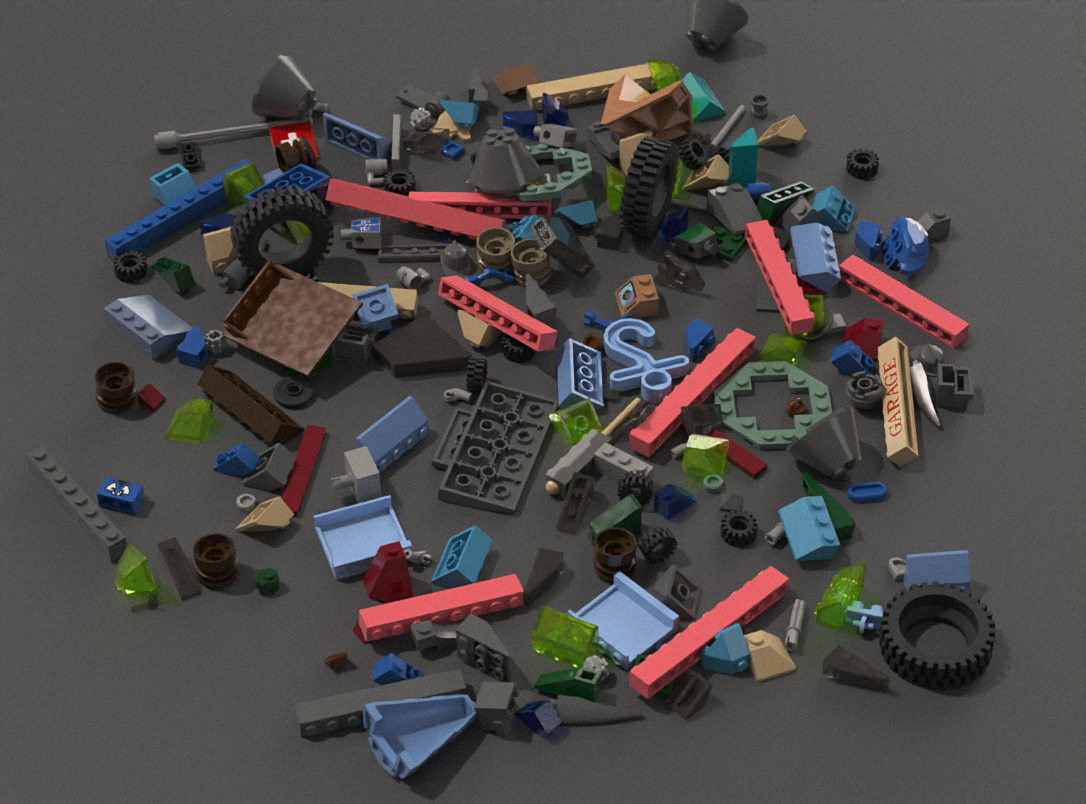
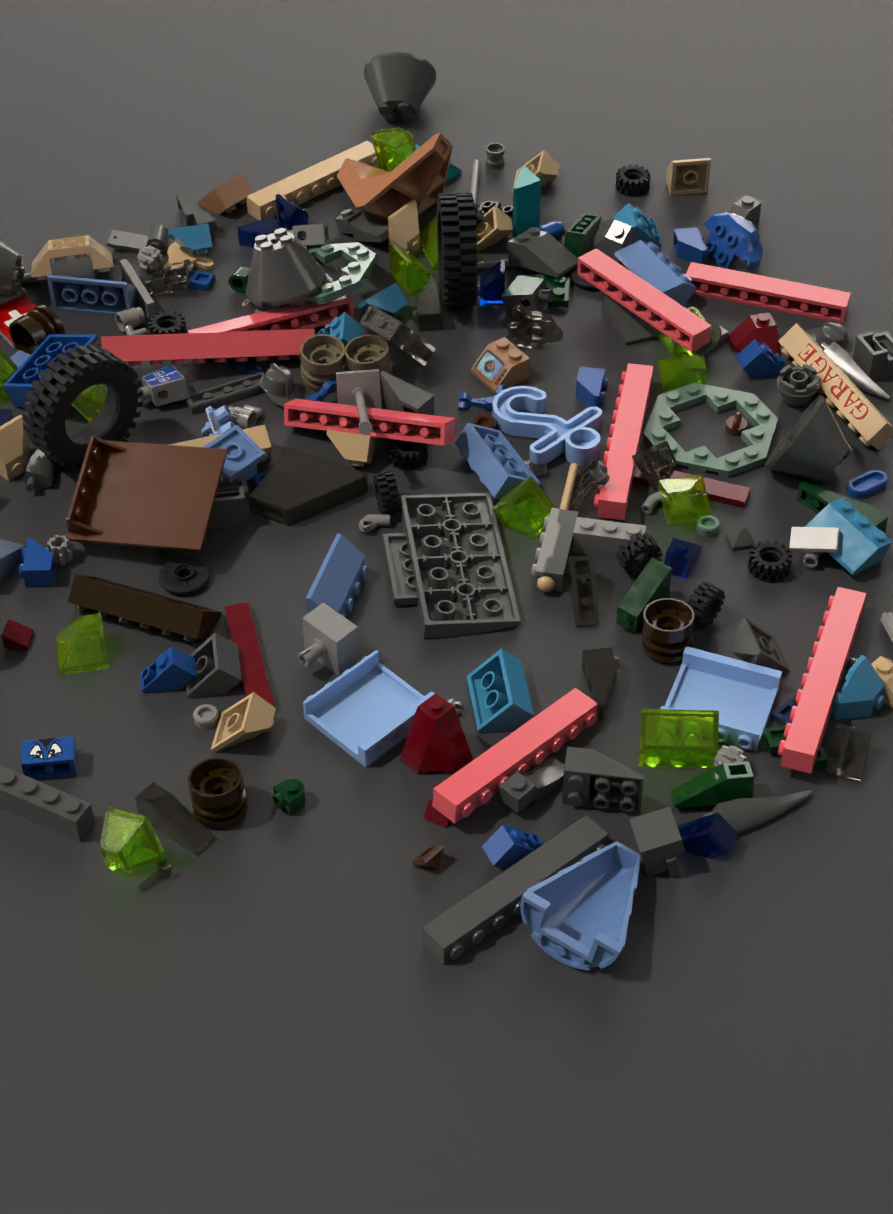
camera: 25 degrees left, 0 degrees up
none -> tan slope [31,235,114,280]
none -> light blue hips [201,405,235,437]
none -> light grey tile [336,369,382,435]
none -> tan slope [666,158,711,196]
none -> white tile [789,527,840,552]

